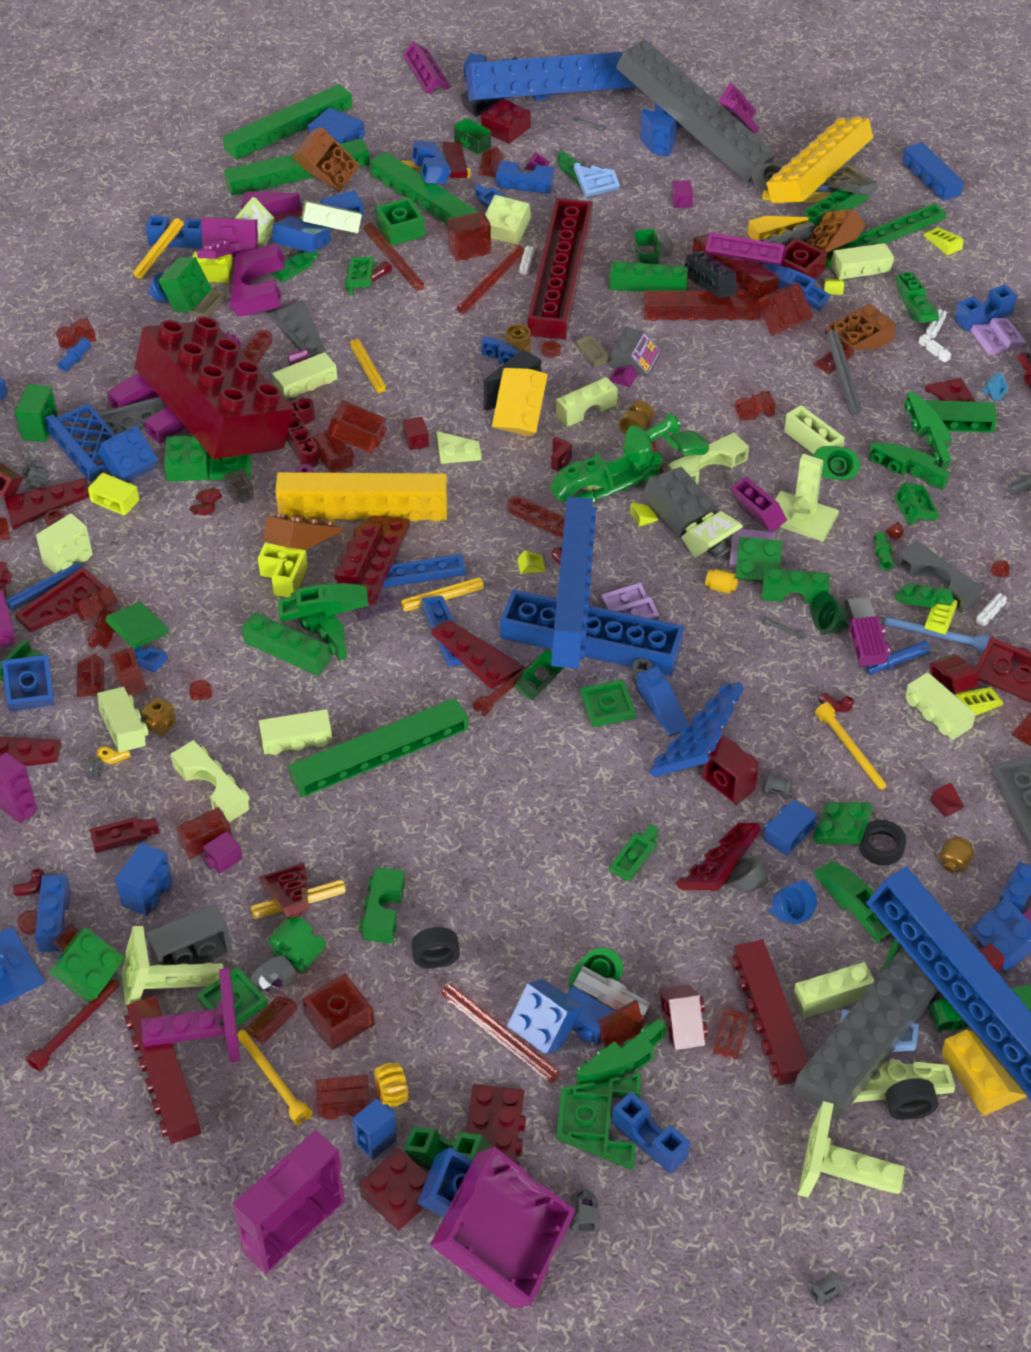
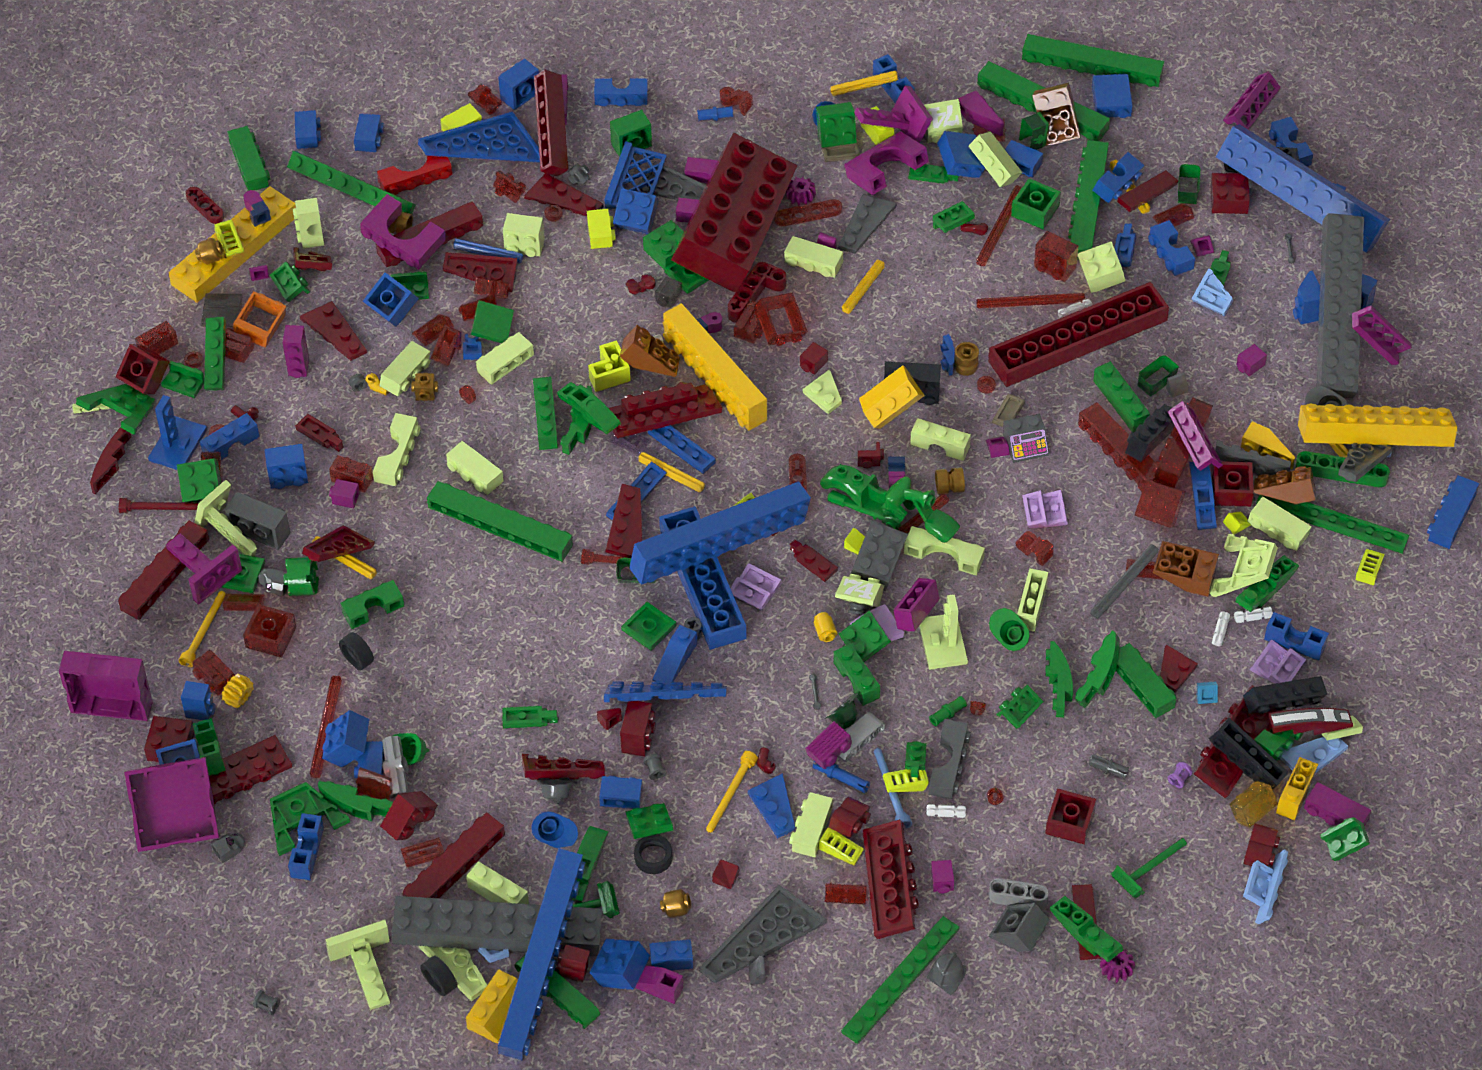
camera: 55 degrees right, 5 degrees up
none -> yellowish green brick [476,332,534,385]
none -> dark red slope [597,708,622,730]
none -> blue wing [748,773,795,839]
none -> dark red hinge [790,539,838,582]
none -> leg [888,456,905,488]
none -> piece [1019,112,1049,150]
none -> lavender slope [1022,490,1068,528]
none -> yellowish green wing [1209,534,1278,597]

